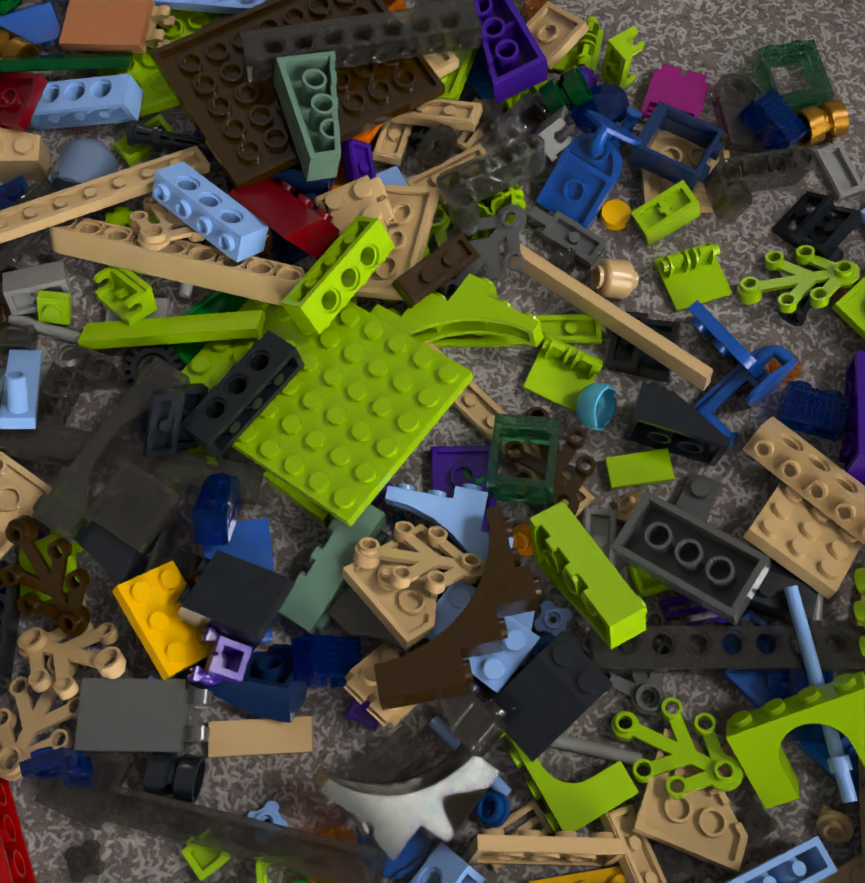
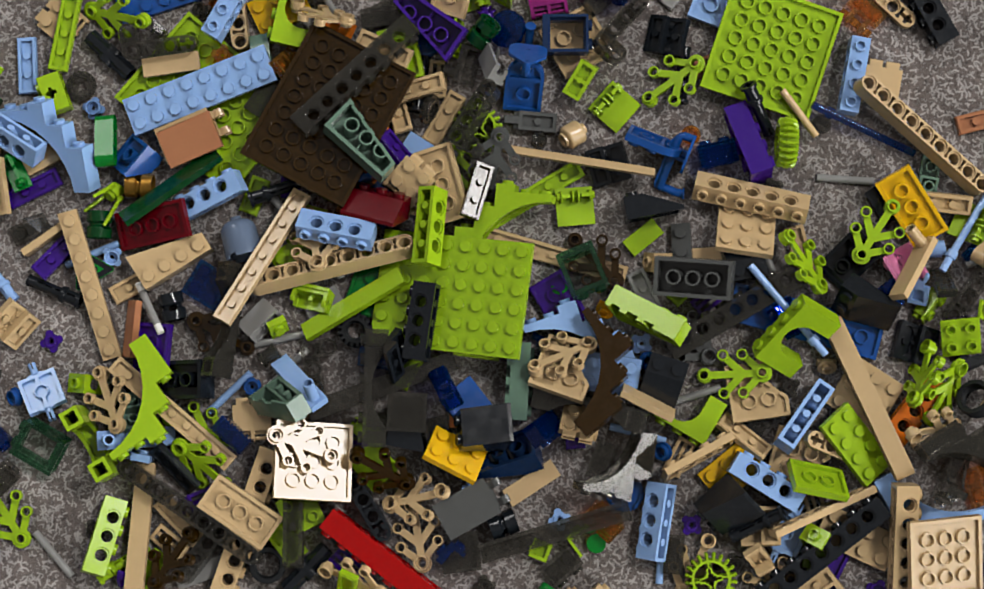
camera: 25 degrees left, 15 degrees up
dark purple piece [187,627,253,685] -> none
medium azure hair [575,383,617,431] -> none
yellow tile [600,199,631,231] -> none
none -> tan tile [619,383,676,423]

